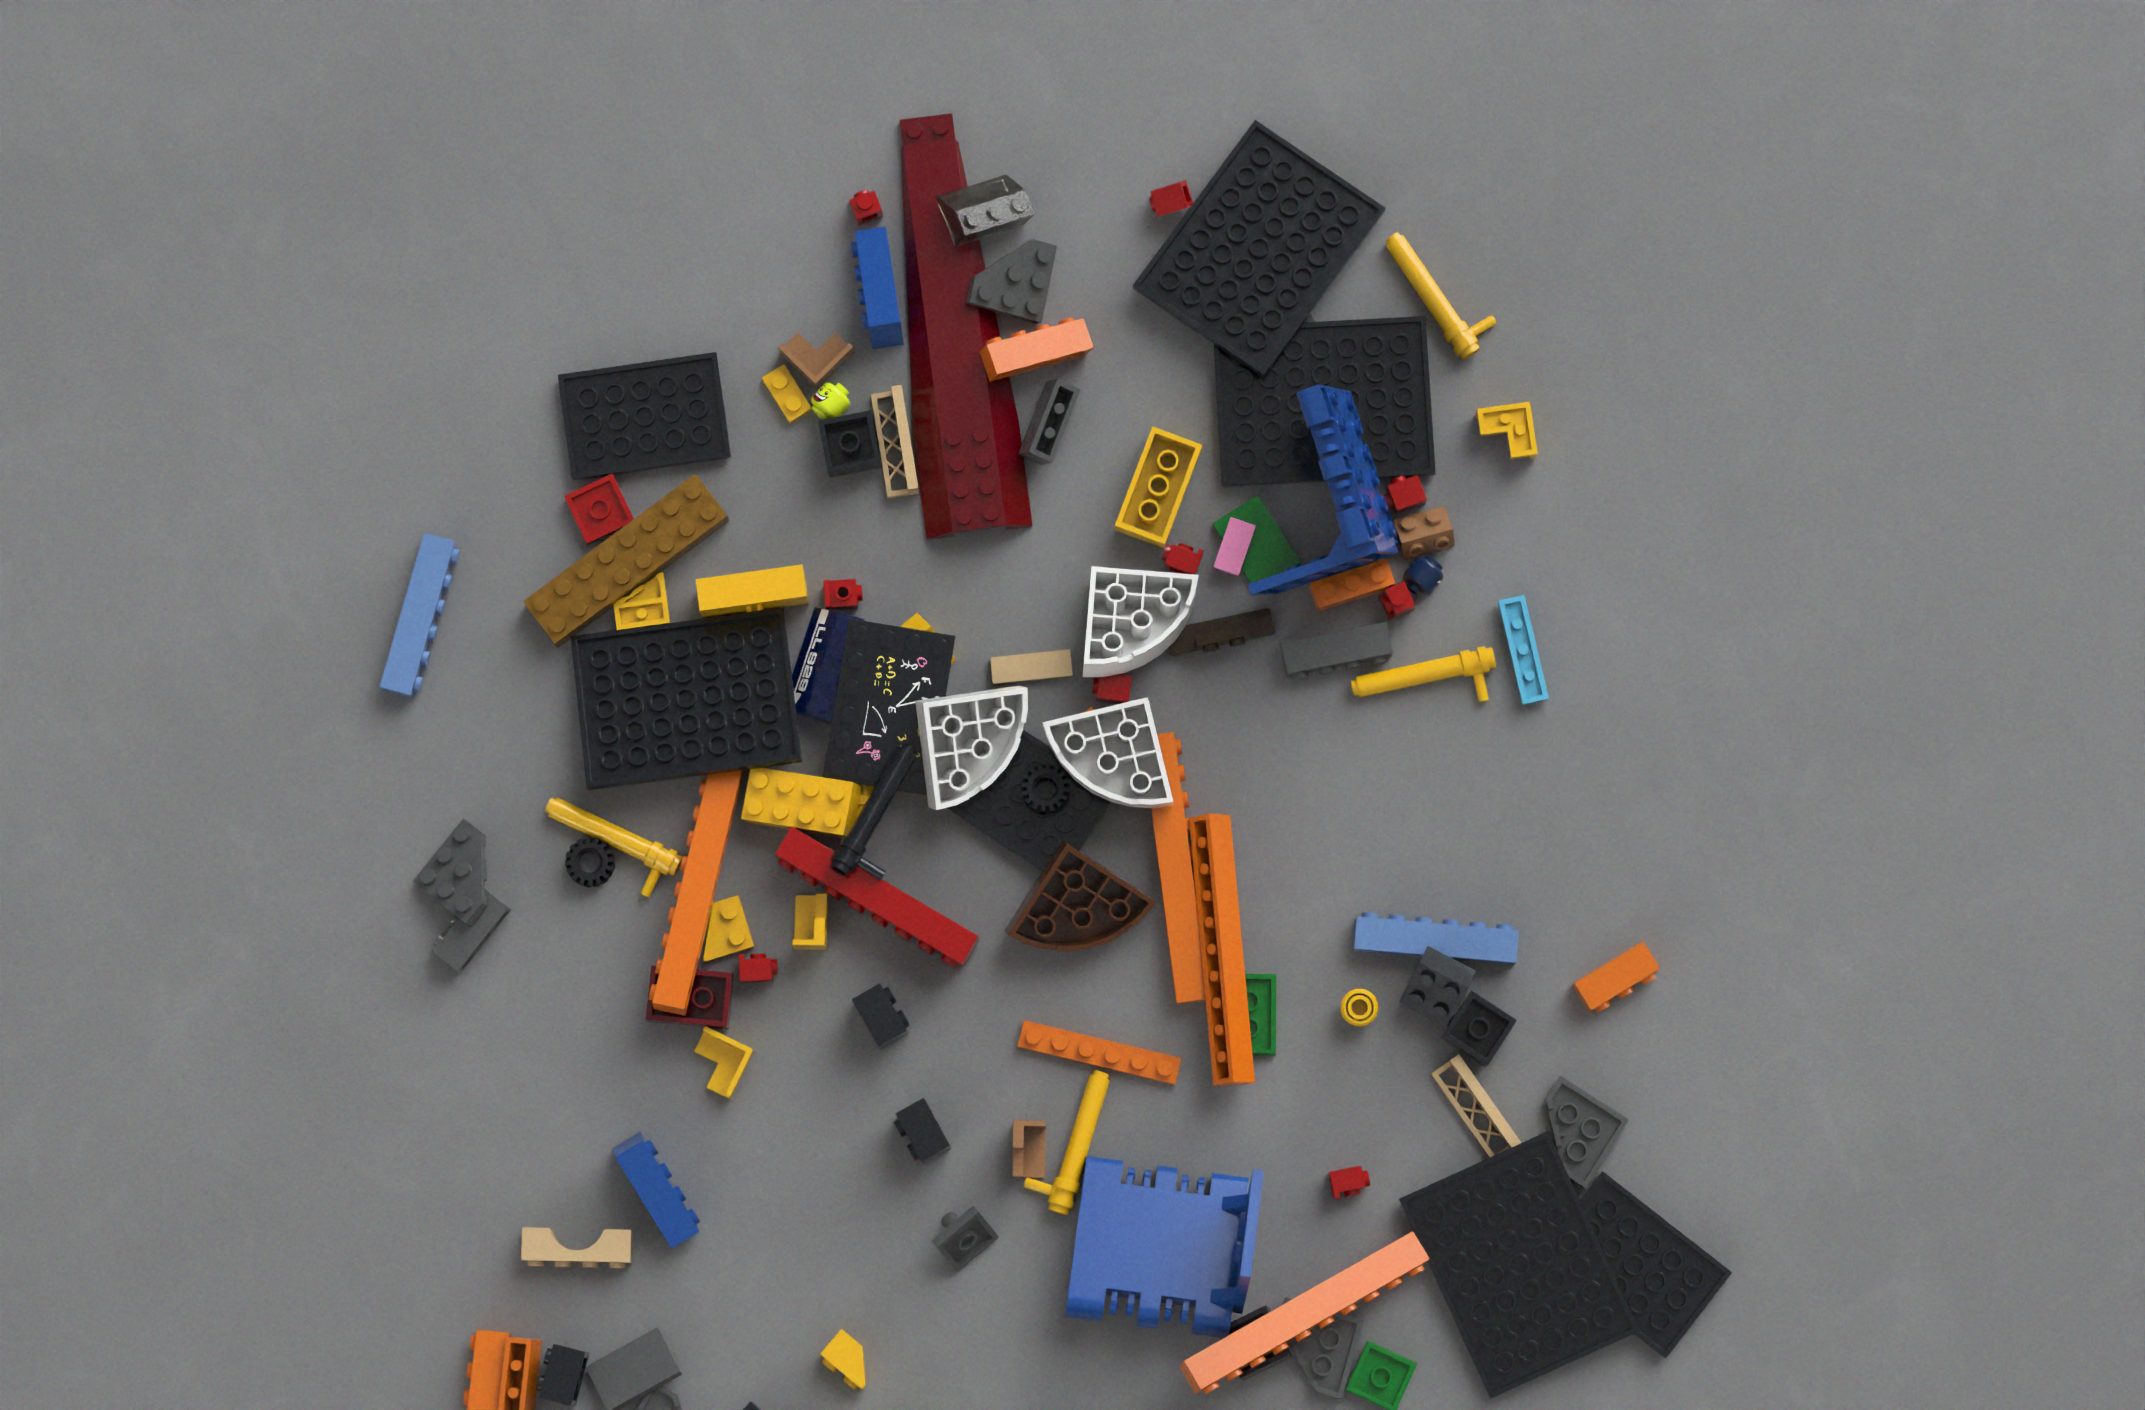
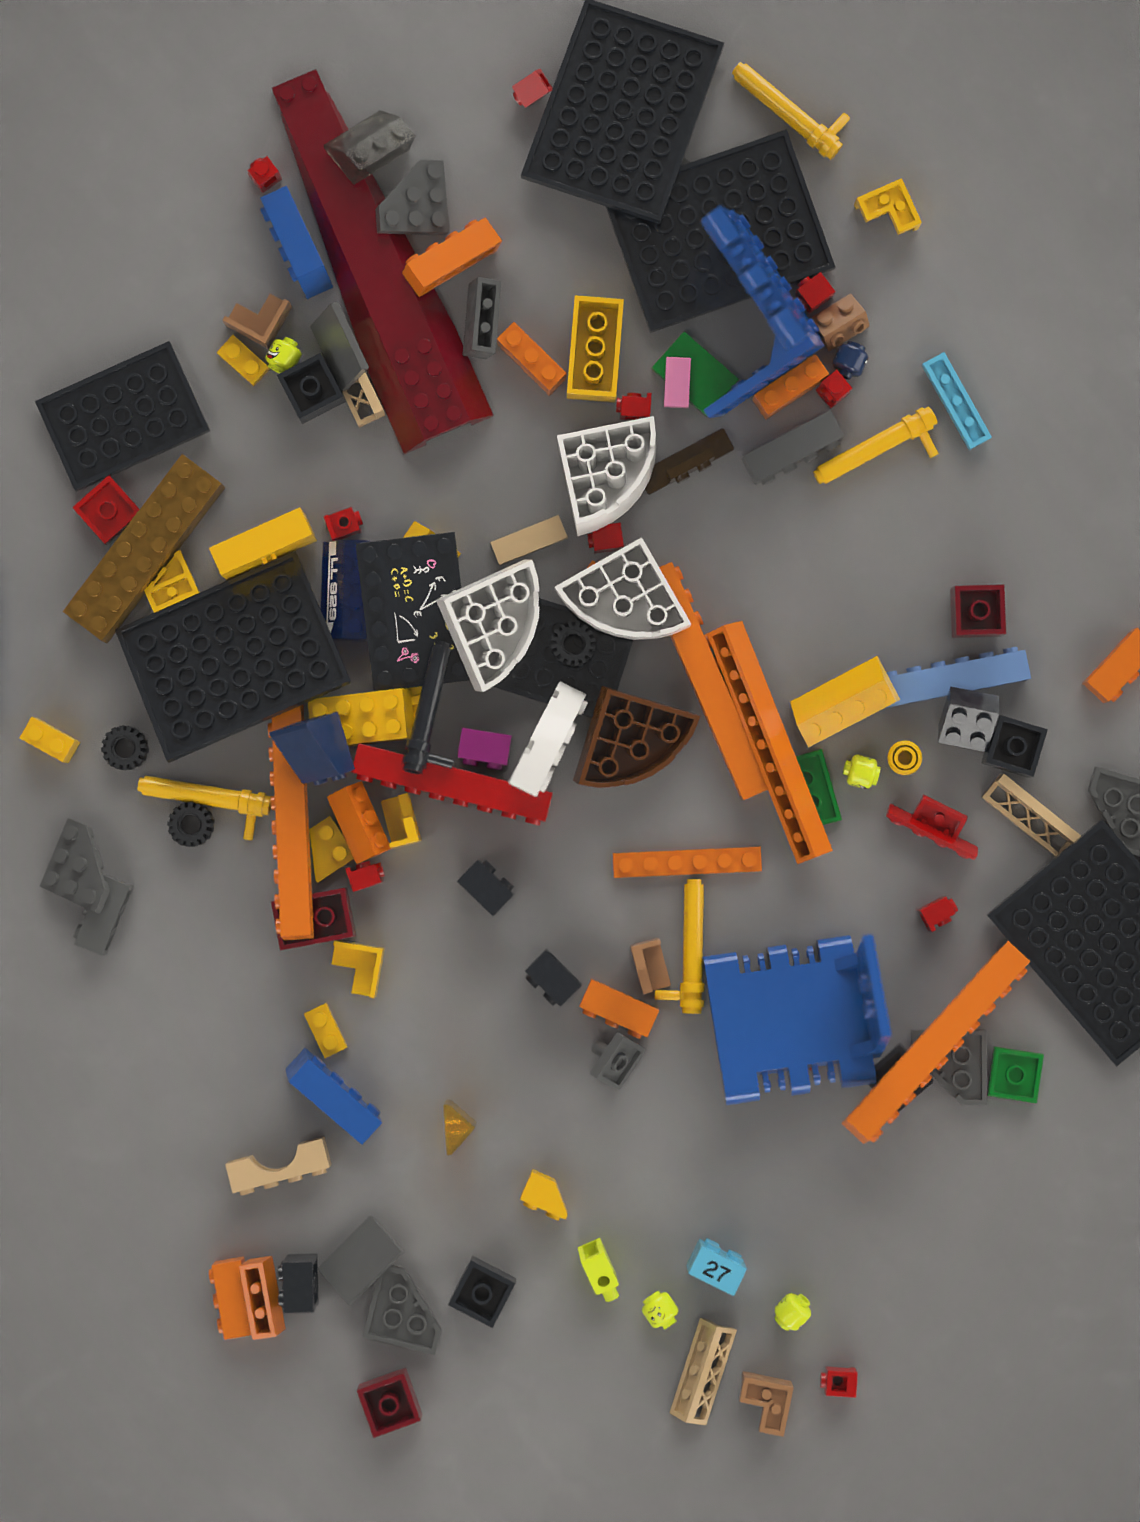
camera: 15 degrees left, 5 degrees up
none -> yellow brick [19,716,80,763]
none -> black tyre [101,725,149,771]
none -> dark blue slope [269,712,355,786]
none -> yellow plate [304,1003,348,1058]
none -> dark grey tile [310,302,369,391]
none -> orange brick [327,781,392,864]
none -> clear yellow slope [443,1099,477,1155]
none -> magenta brick [457,728,513,771]
none -> orange brick [497,322,567,396]
none -> white brick [509,681,588,796]
none -> orange brick [579,978,659,1039]
none -> yellow slope [790,656,900,747]
none -> neon yellow head [842,754,881,789]
none -> red bracket [886,794,978,860]
none -> dark red brick [950,584,1006,638]

